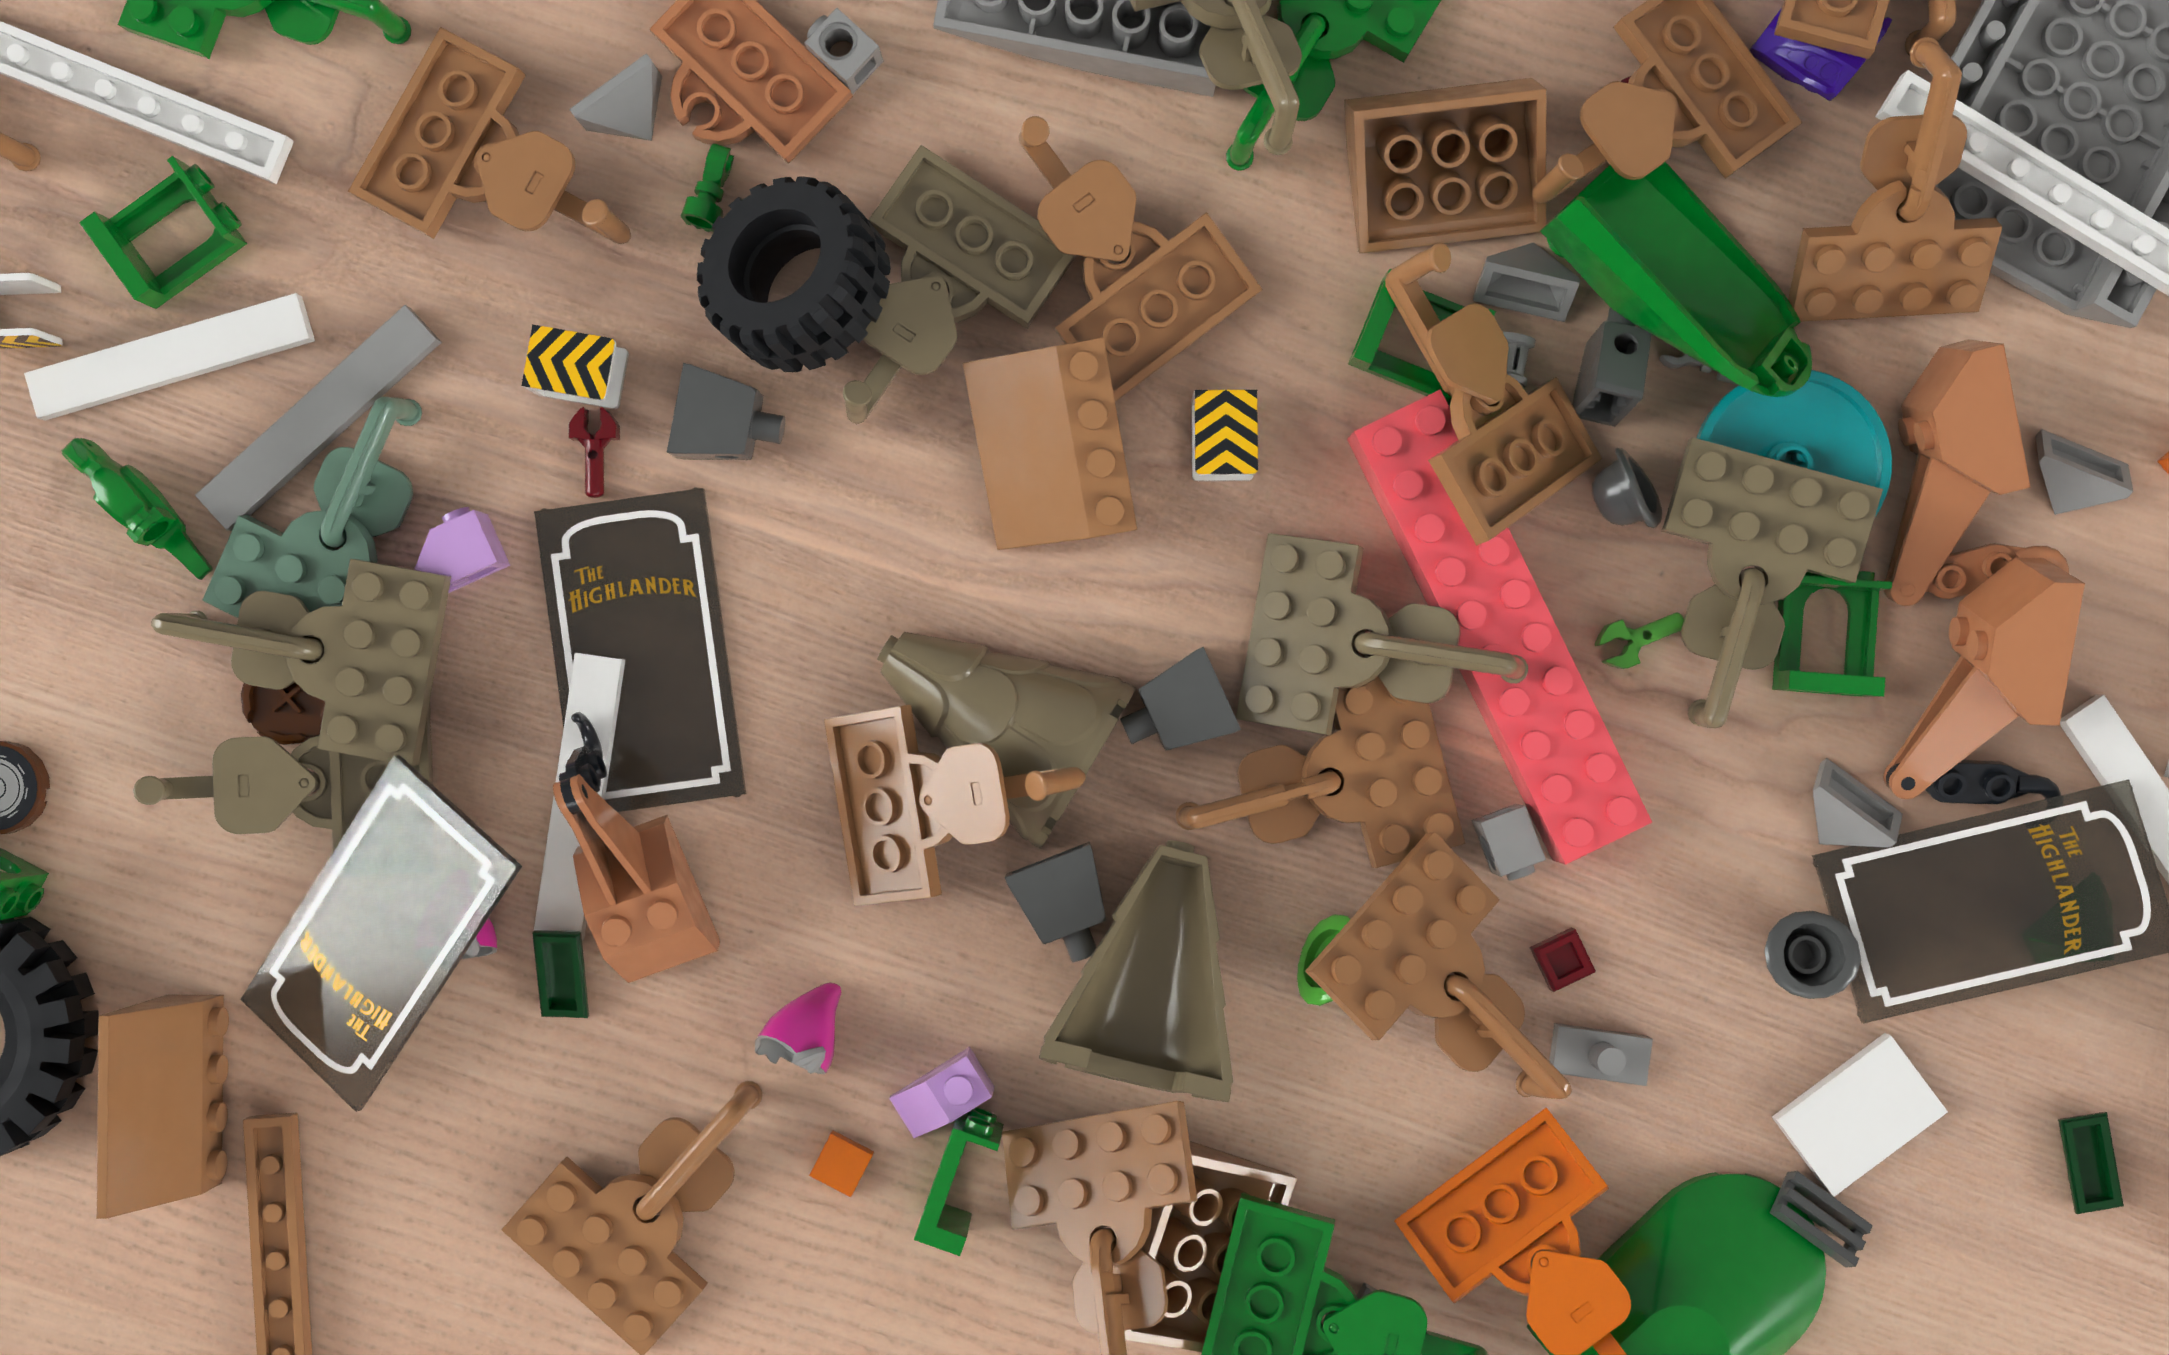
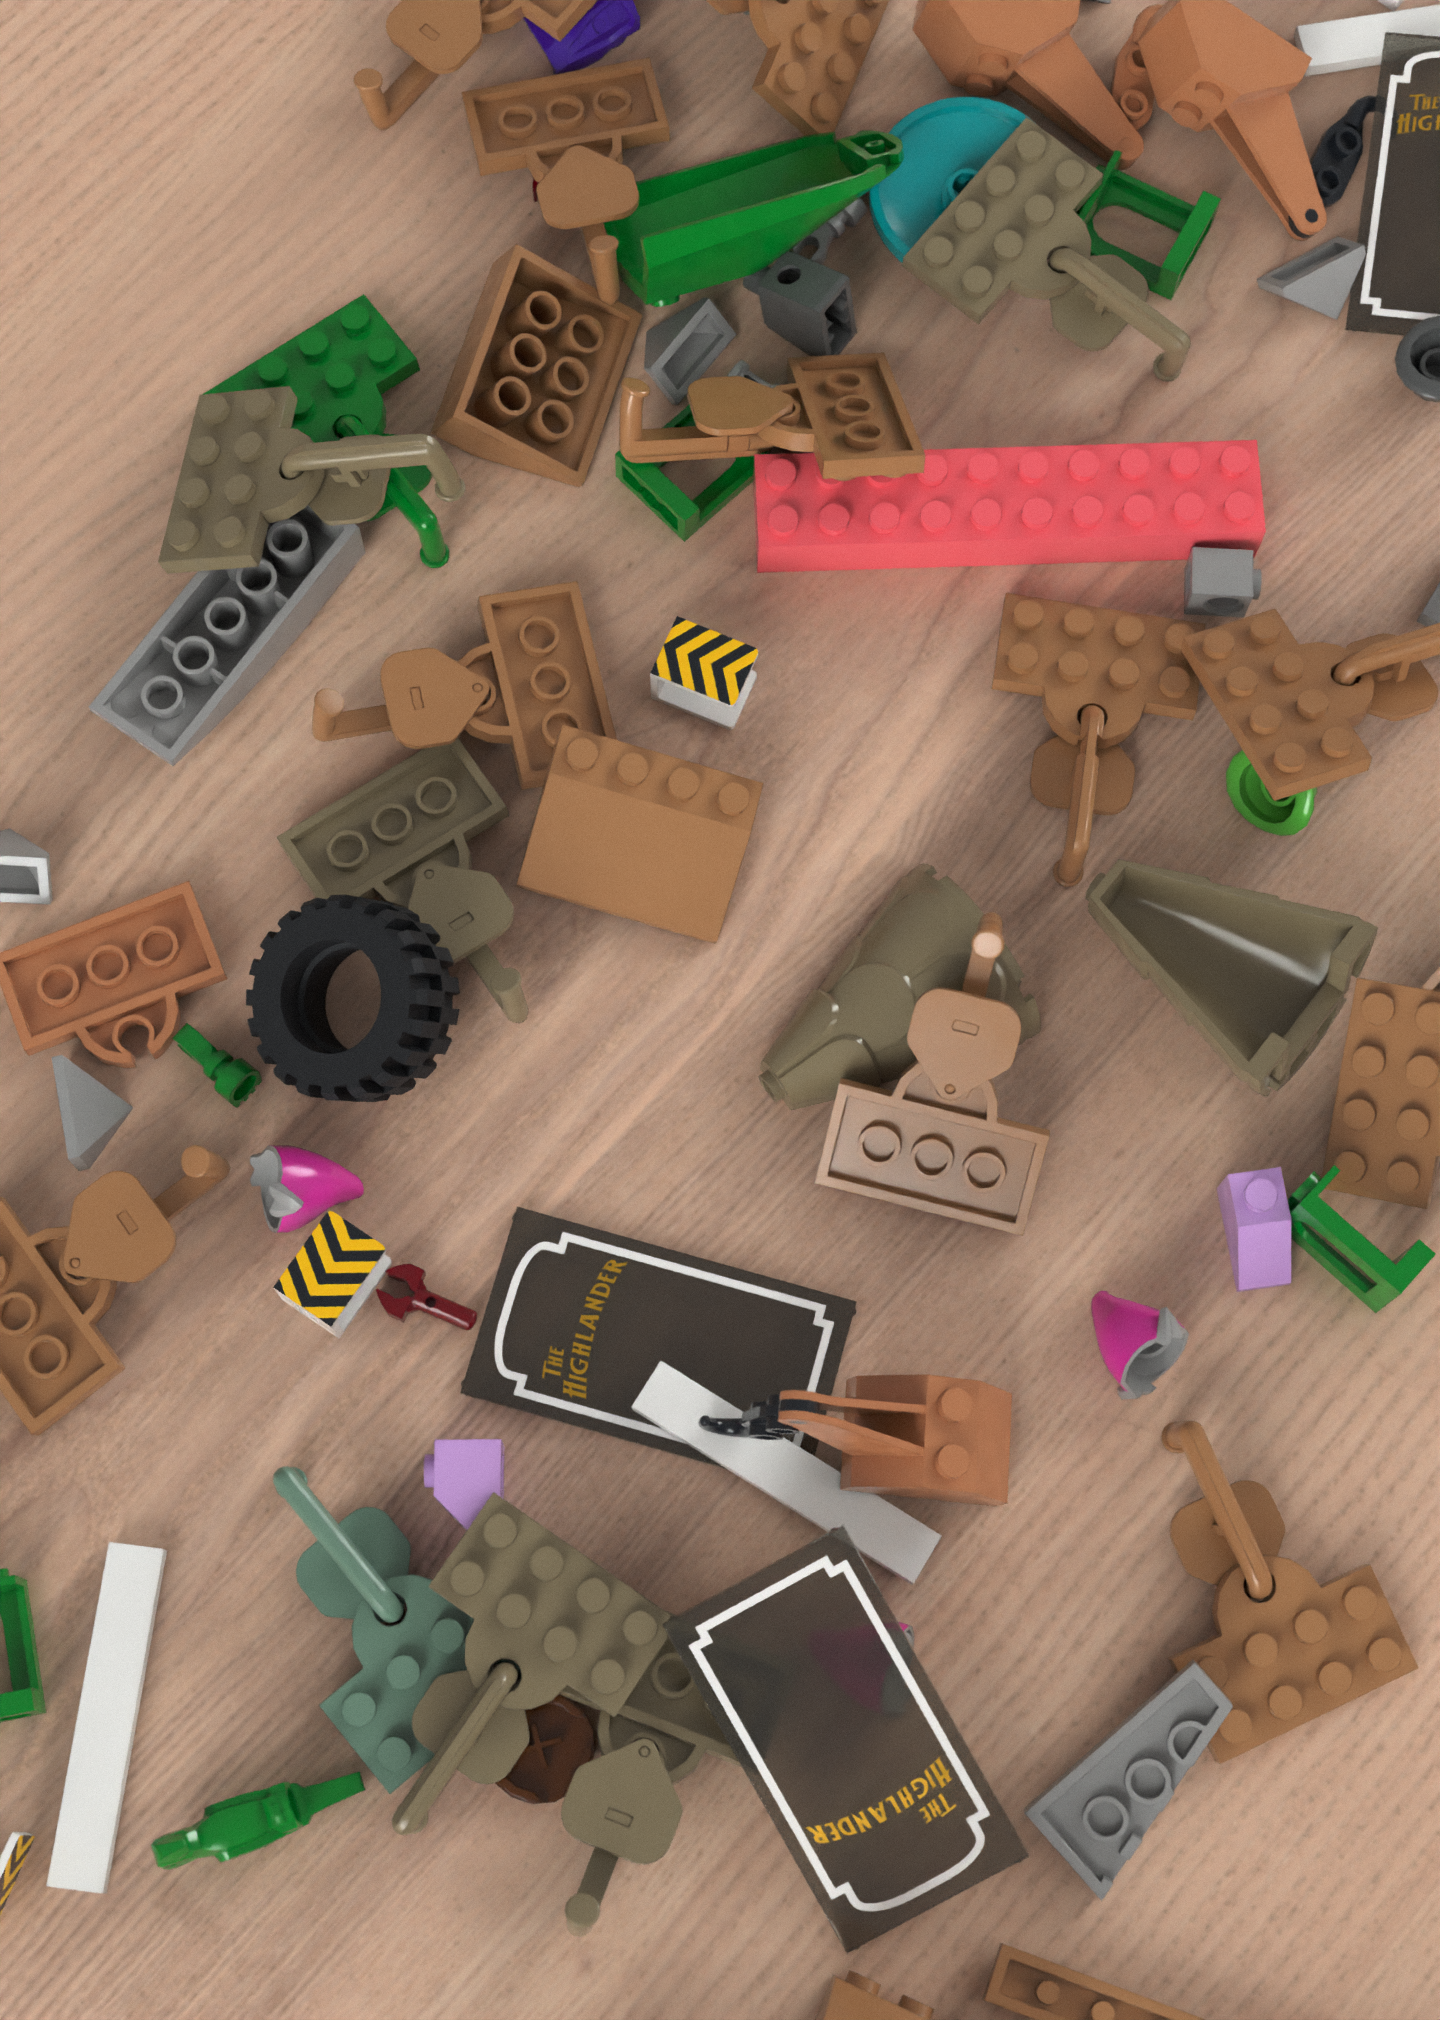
camera: 70 degrees left, 15 degrees down
light grey tile [195,305,442,531] -> none
dark green tile [532,930,589,1018] -> none
dark grey torso [667,363,785,460] -> none
light grey brick [804,8,883,95] -> none
orange tile [809,1130,874,1197] -> none
dark grey torso [1005,842,1106,962] -> none
dark grey torso [1120,647,1241,750] -> none
dark tan plate [1236,533,1528,736] -> none
dark red tile [1529,927,1596,992] -> none
dark grey hat [1592,448,1662,528] -> none
bright green bar [1595,612,1684,669] -> none
none -> dark pink hat [250,1145,364,1233]
none -> light grey wing [1024,1659,1233,1901]

